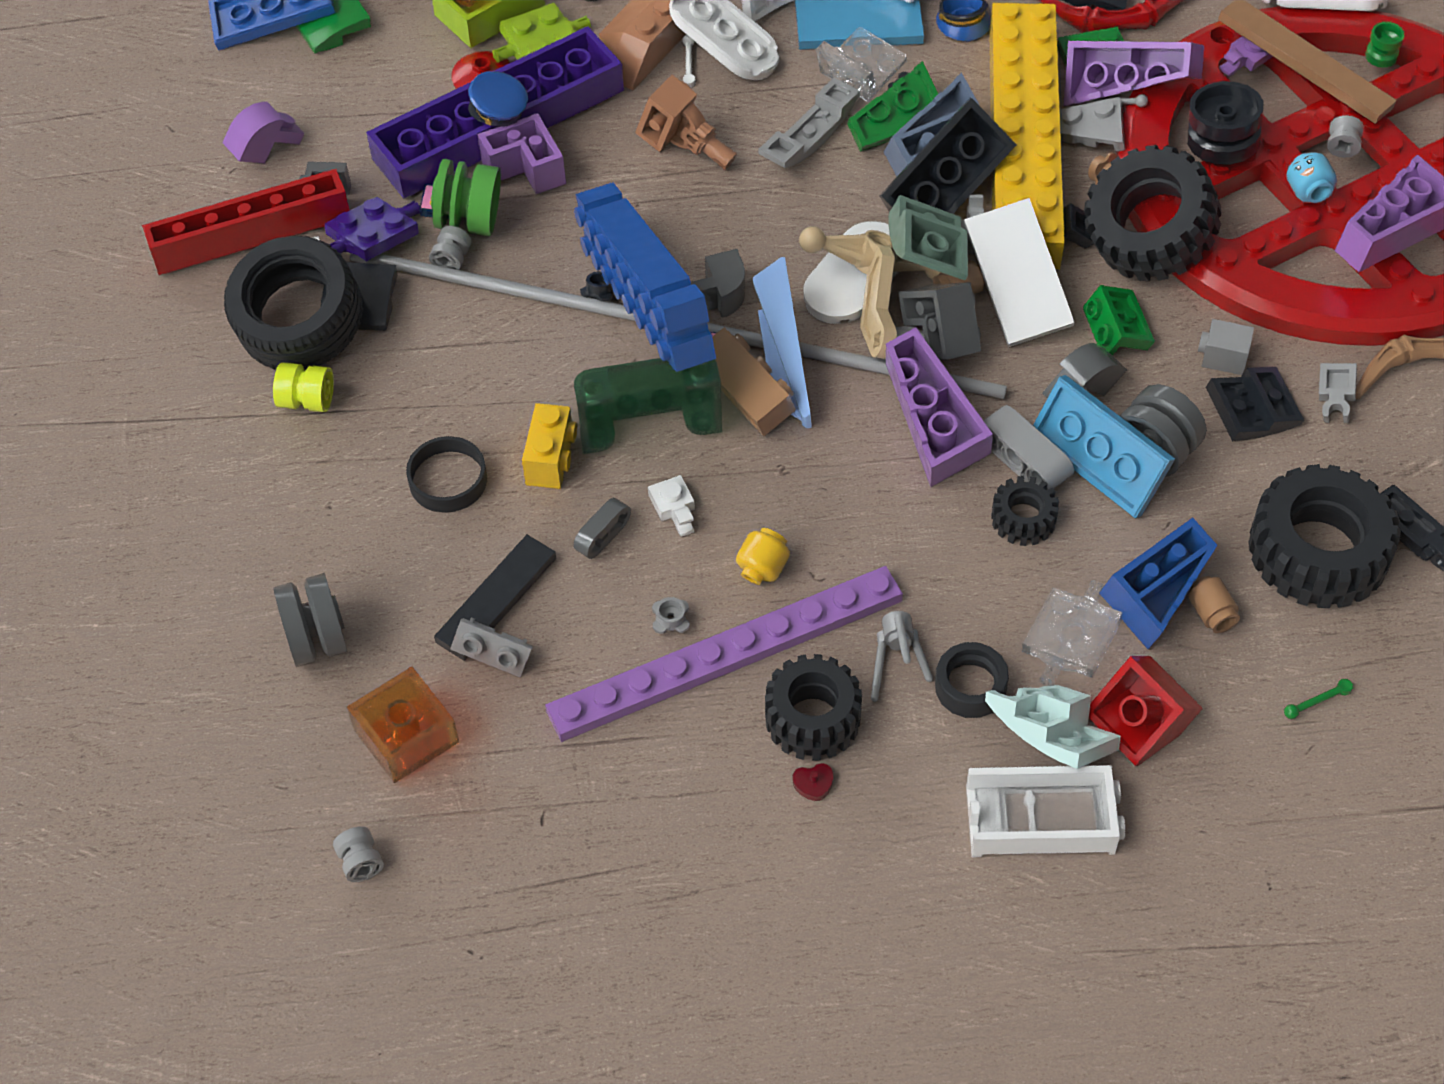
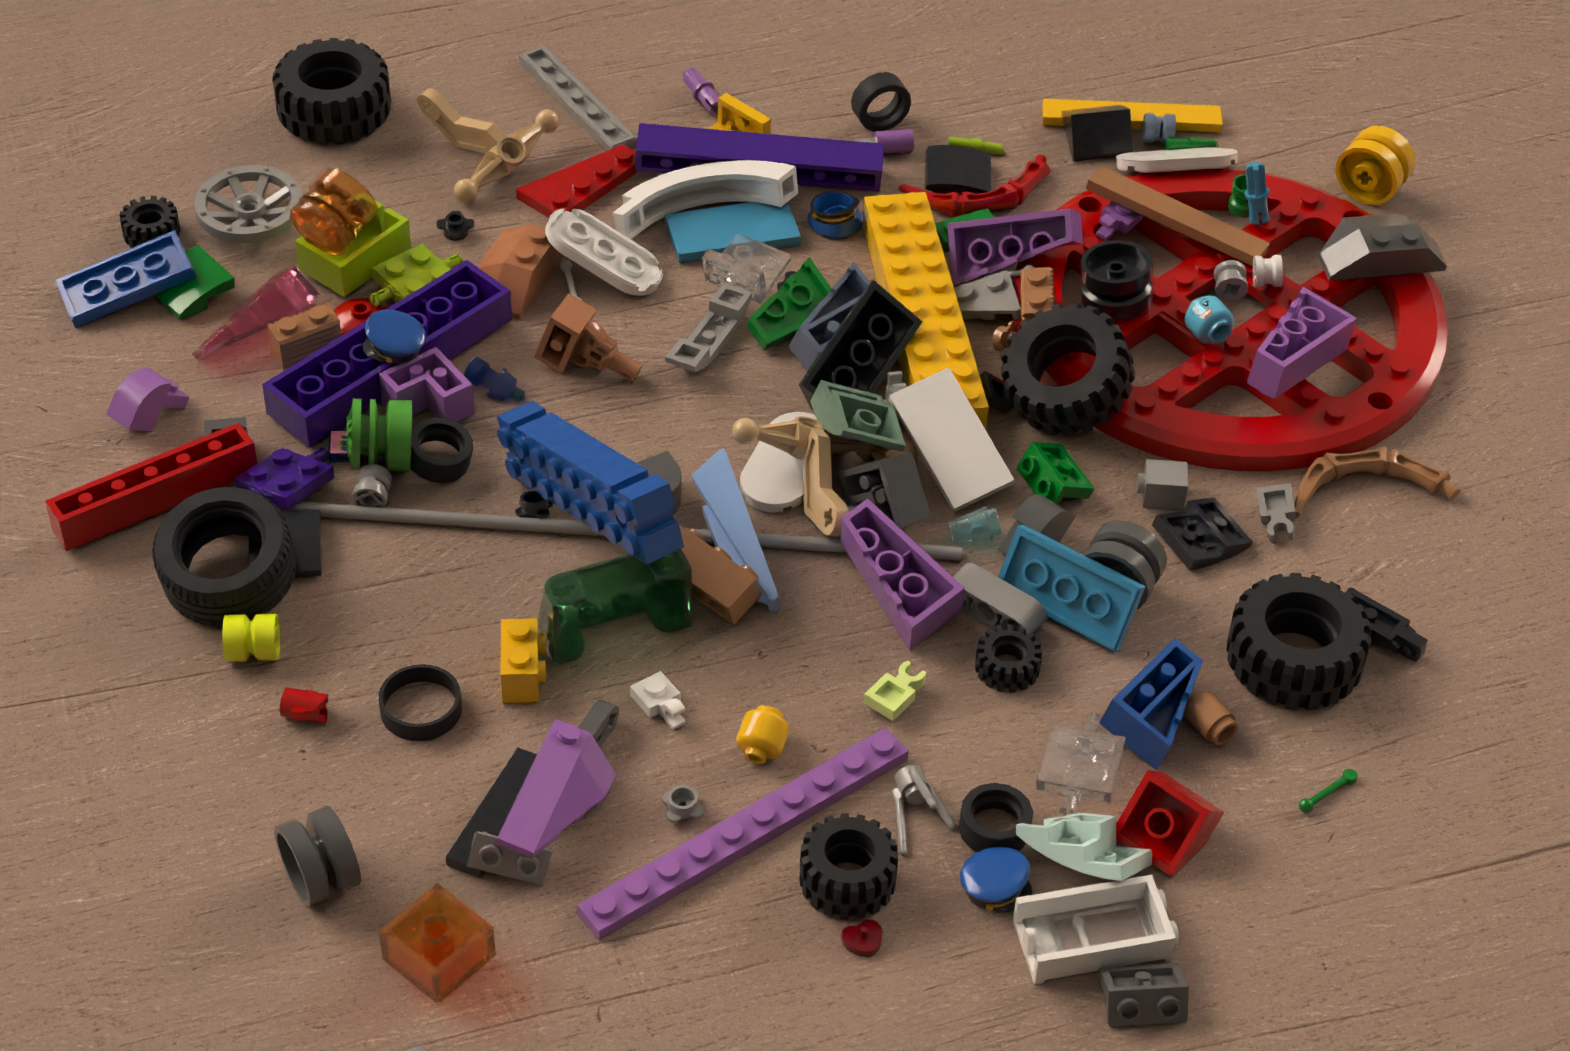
camera: 15 degrees left, 10 degrees down
none -> clear pink wedge [192,265,320,359]
none -> medium nougat brick [268,303,342,371]
none -> red piece [280,688,329,723]
none -> black tyre [410,417,473,483]
none -> clear blue piece [464,357,525,402]
none -> medium lavender wedge [496,719,616,858]
none -> yellowish green plate [864,661,926,721]
none -> clear light blue cone [948,506,1001,542]
none -> blue piece [960,847,1033,912]
none -> medium nougat brick [1021,267,1055,322]
none -> dark grey bracket [1099,963,1189,1027]
none -> dark azure axle [1244,162,1270,224]
none -> white wheel [1253,255,1283,288]

